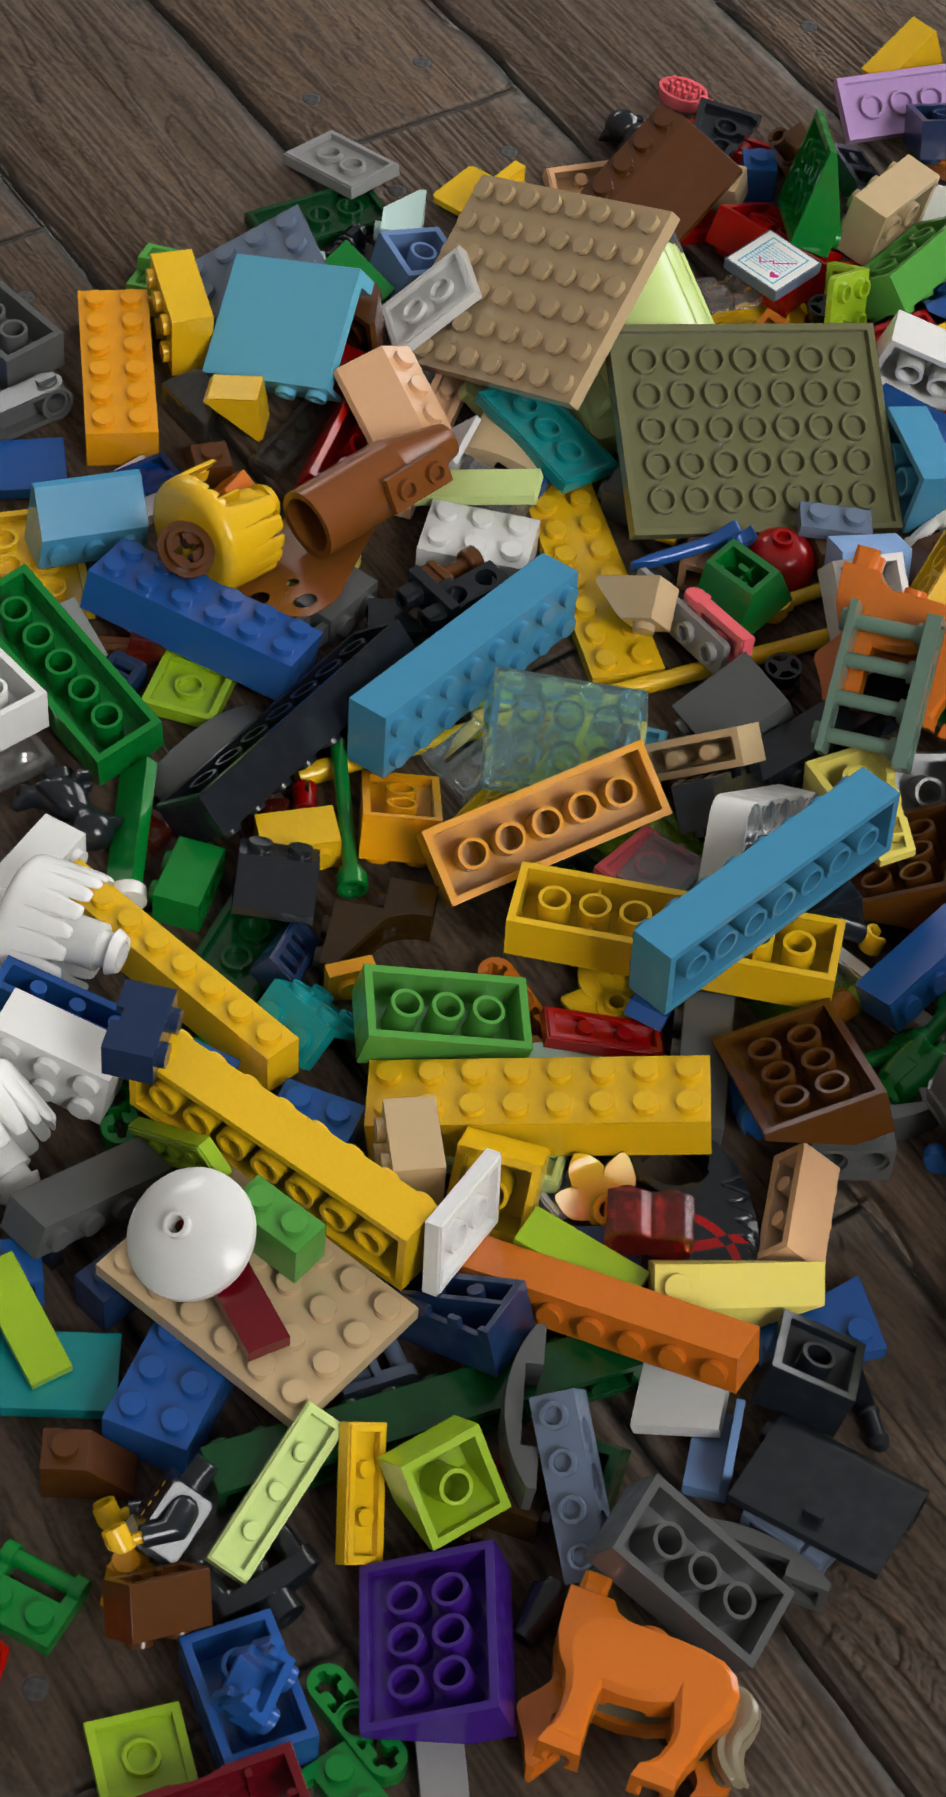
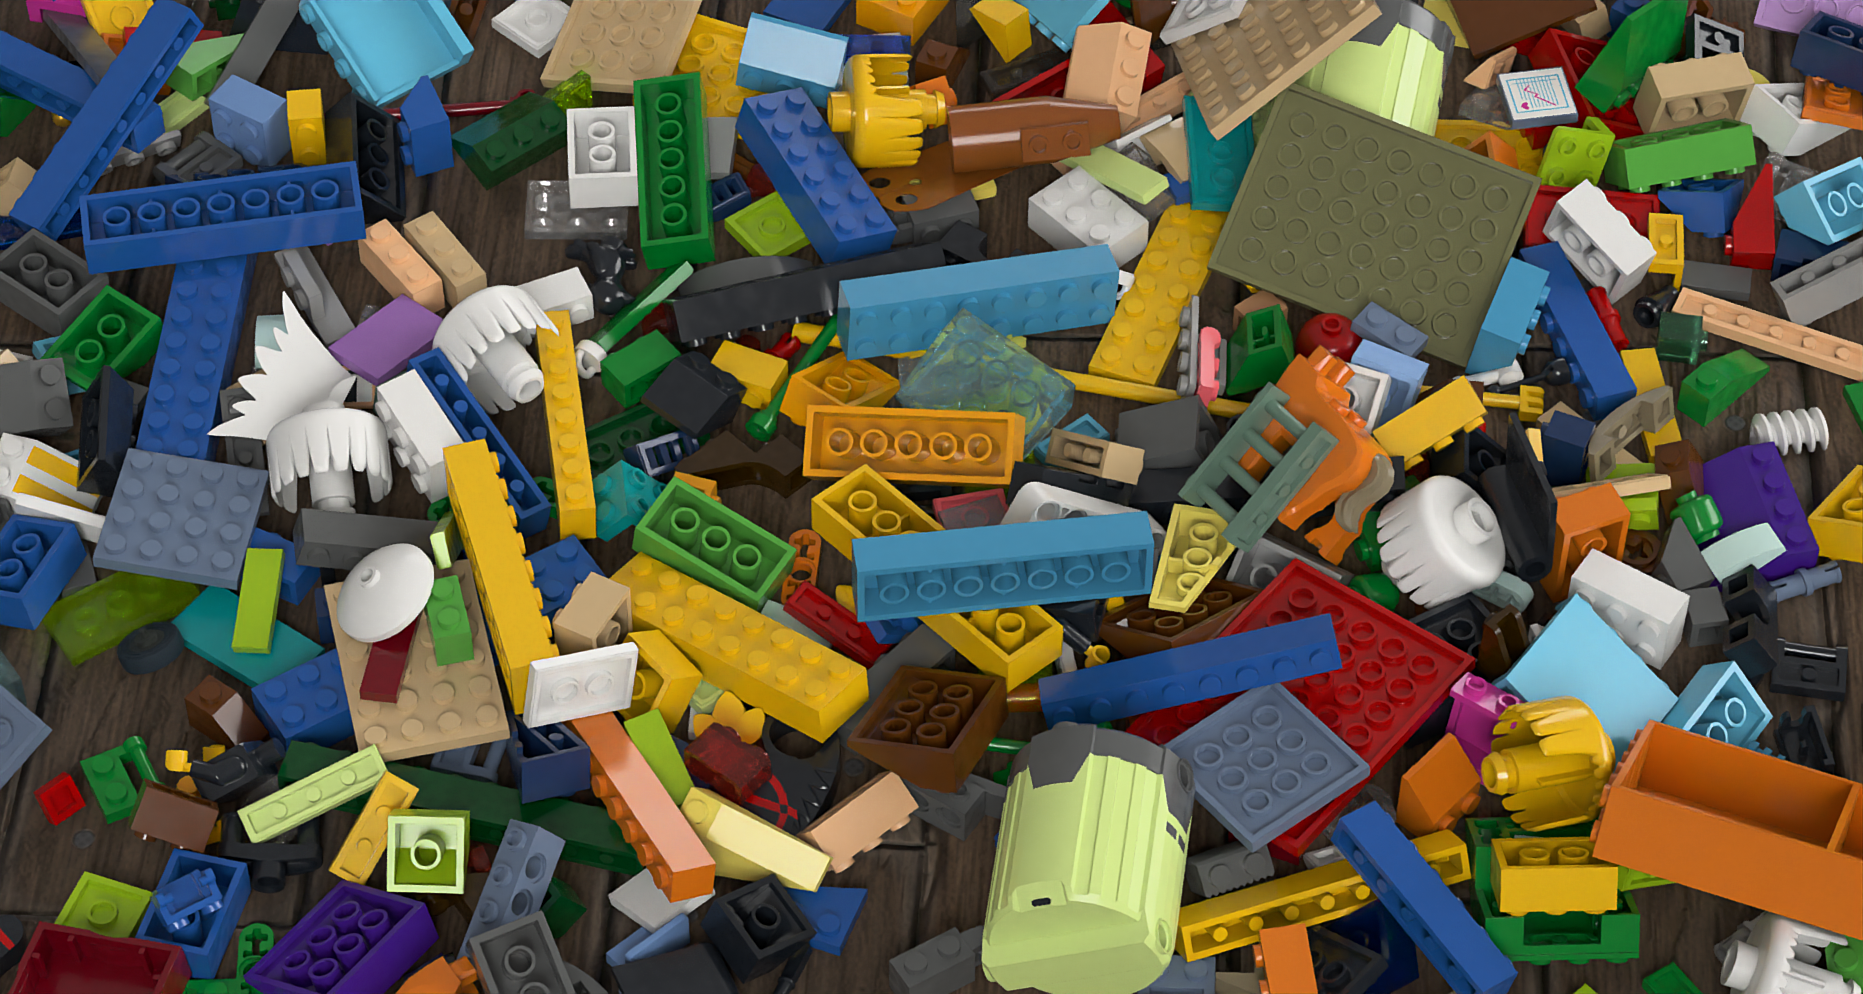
camera: 40 degrees right, 0 degrees up
dark blue brick [101,979,183,1085] -> none
reddish brown gear [154,521,215,580] -> none
black hips [395,545,509,635] -> none
dark grey slope [498,1324,547,1510] -> none
tan slope [596,575,679,636] -> none
blue piece [630,520,758,572] -> none
none -> light nougat slope [1464,46,1517,90]

